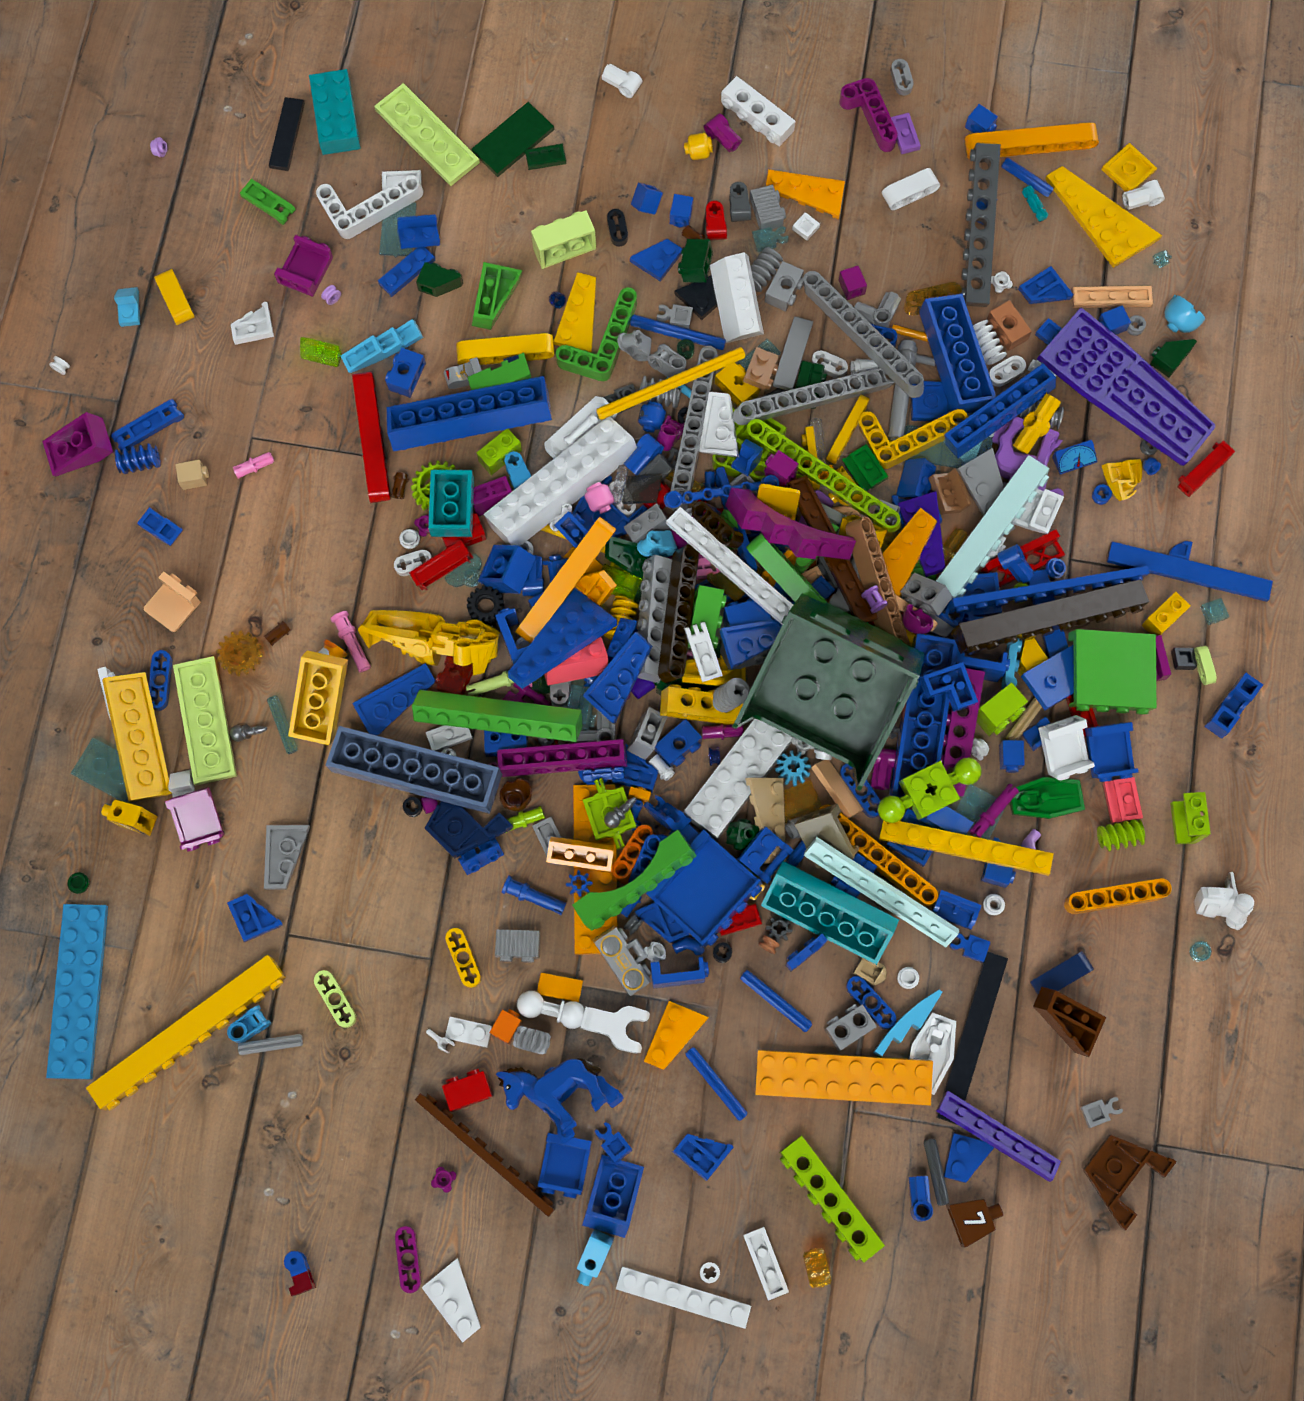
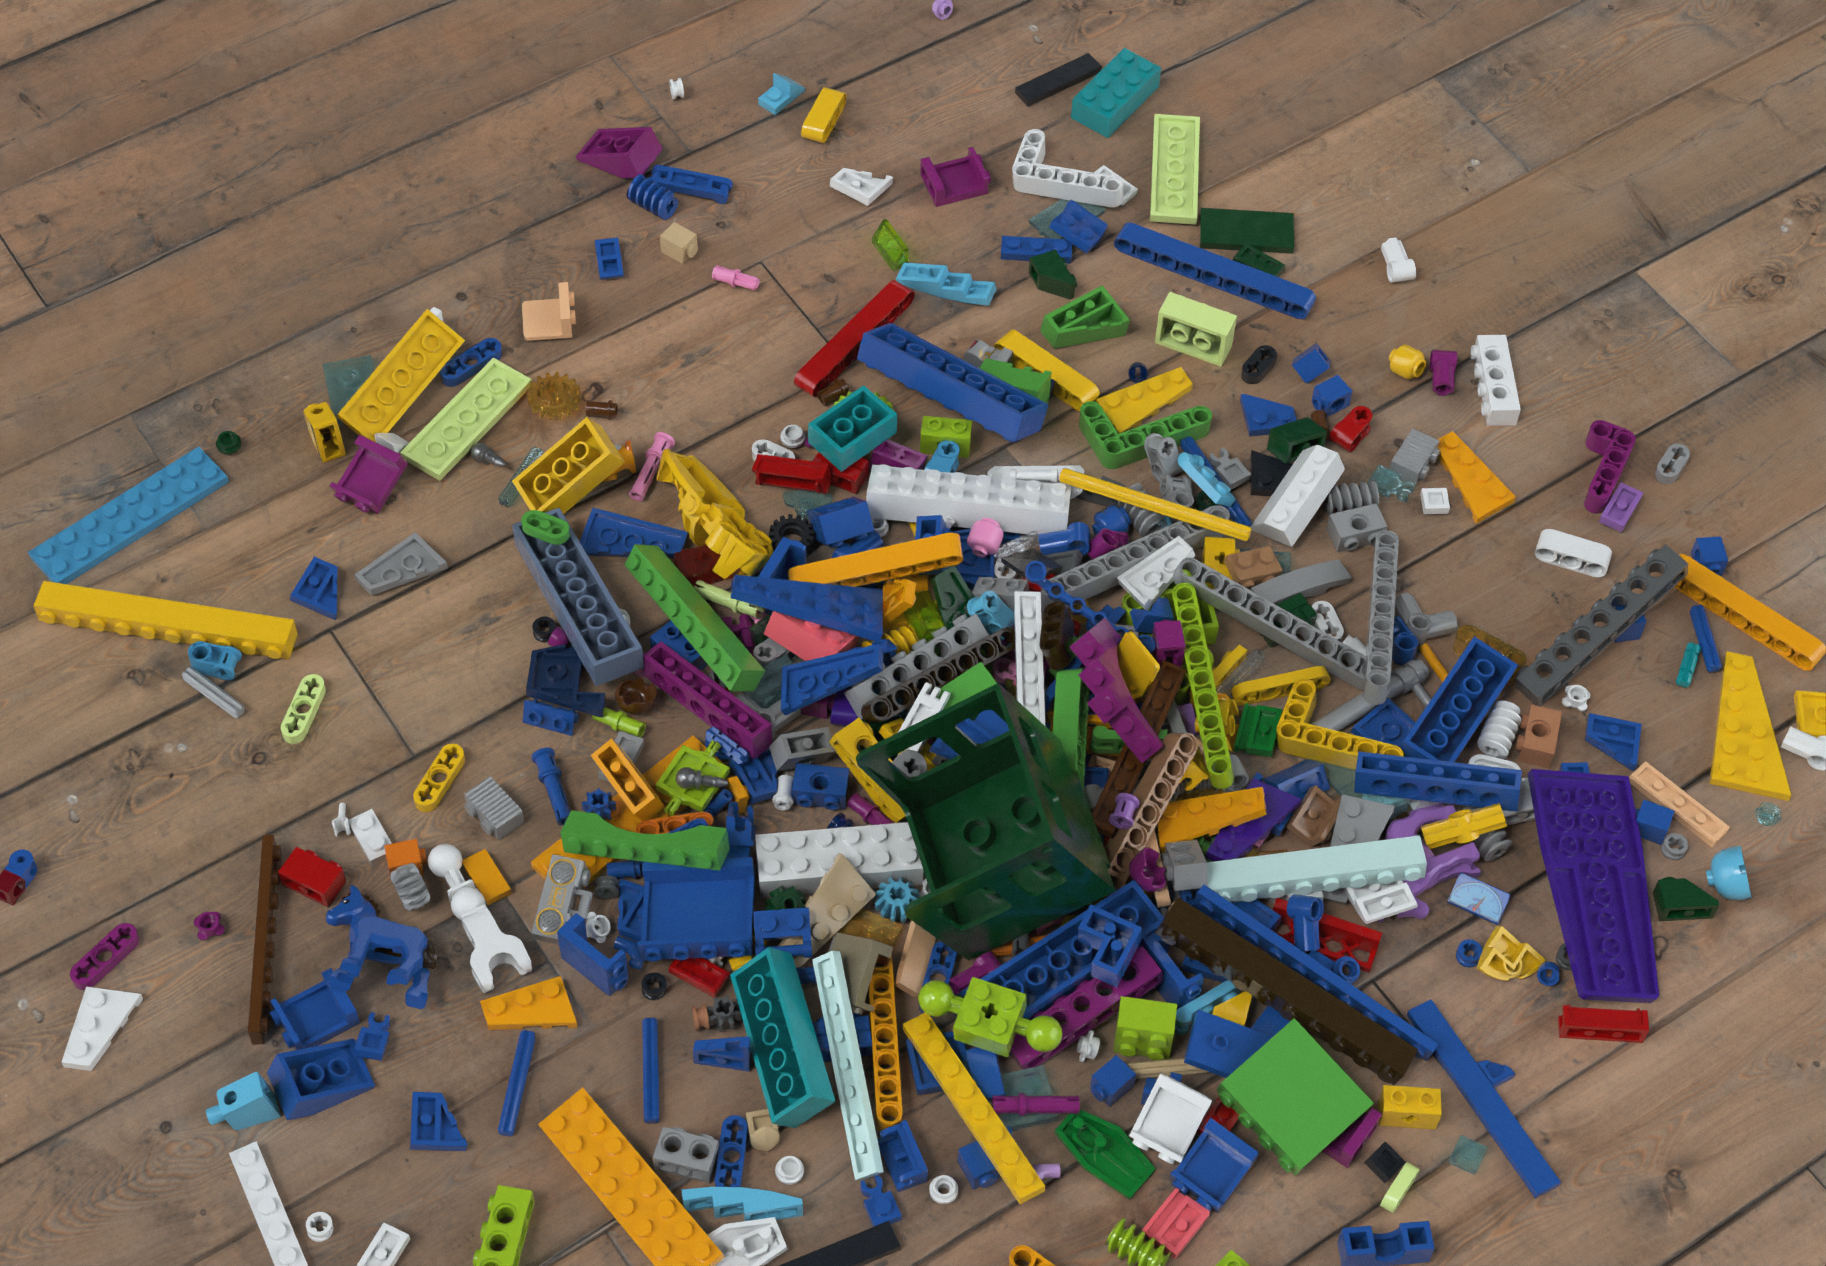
camera: 45 degrees right, 20 degrees down
bright green plate [240,179,296,225] -> none
lavender bush [321,285,341,305] -> none
blue brick [385,347,426,398] -> none
white plate [426,725,473,752] -> none
dark grey piece [729,182,751,222] -> none
magenta panel [838,266,867,300] -> none
none -> bright green plate [521,510,570,545]
none -> blue beam [1114,222,1316,319]
none -> medium azure plate [1177,452,1236,507]

